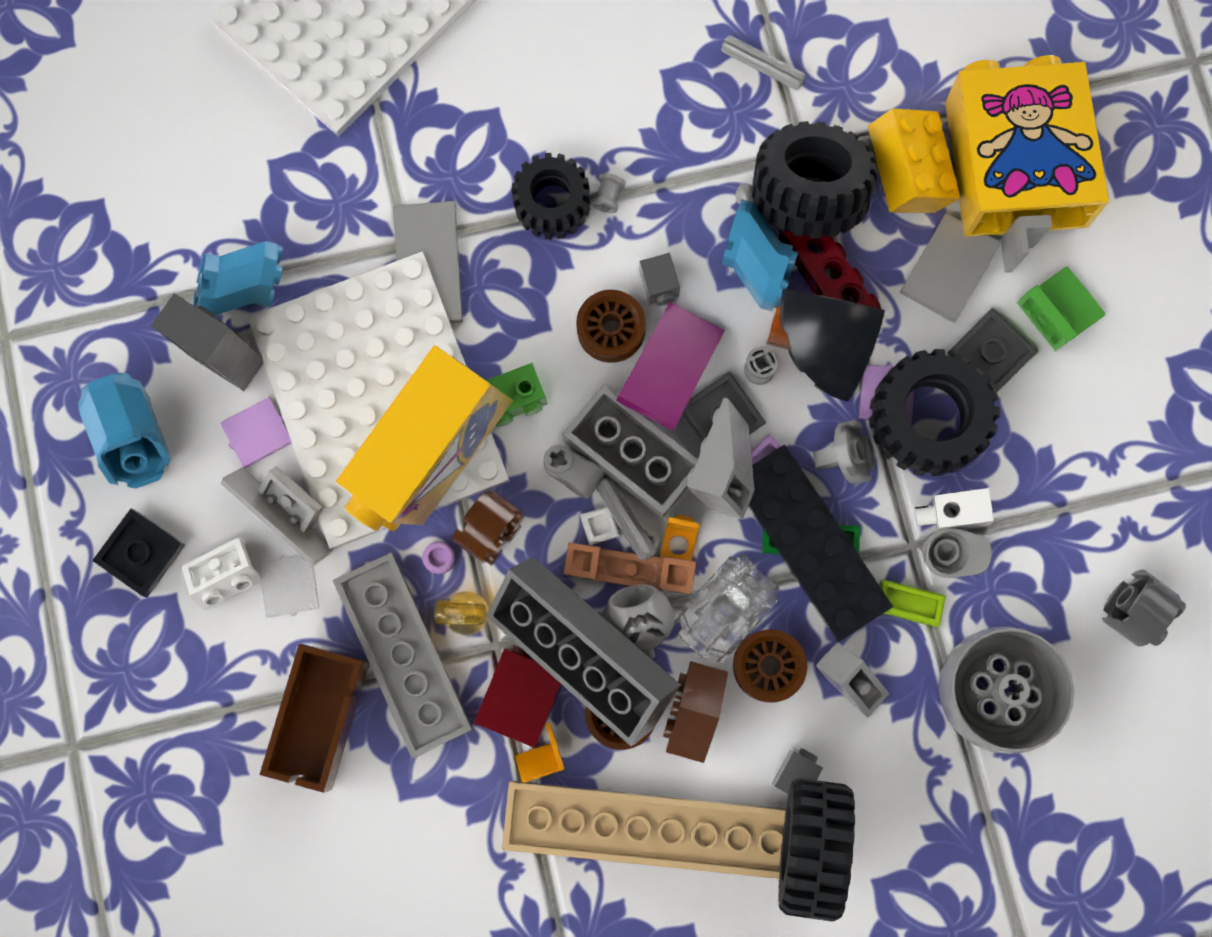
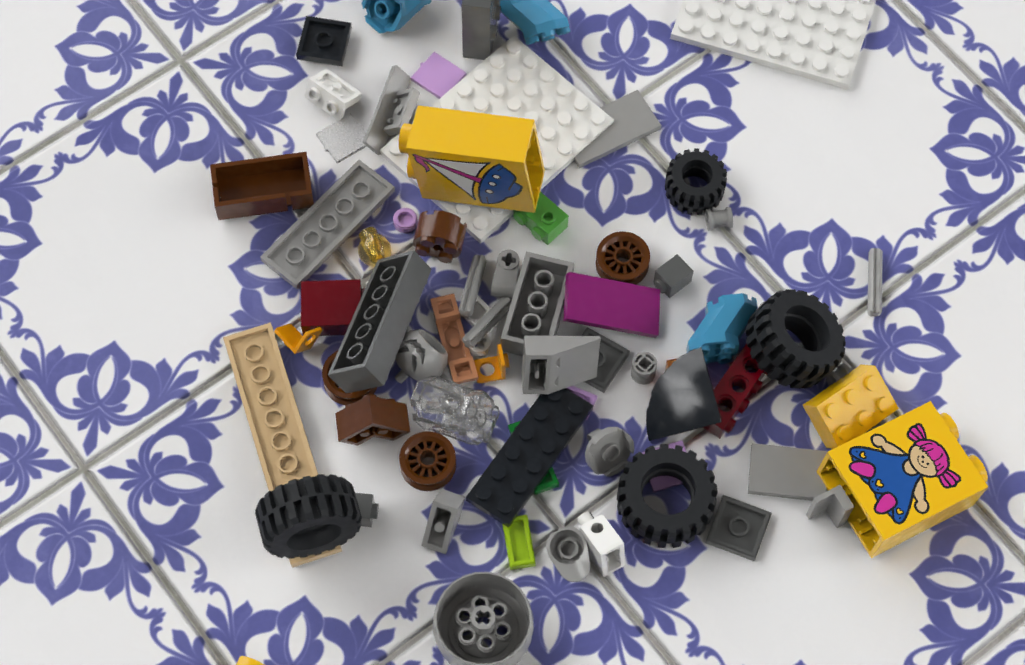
camera: 60 degrees right, 15 degrees down
bright green bracket [1016,267,1105,352] -> none
none -> light grey axle [459,255,487,317]

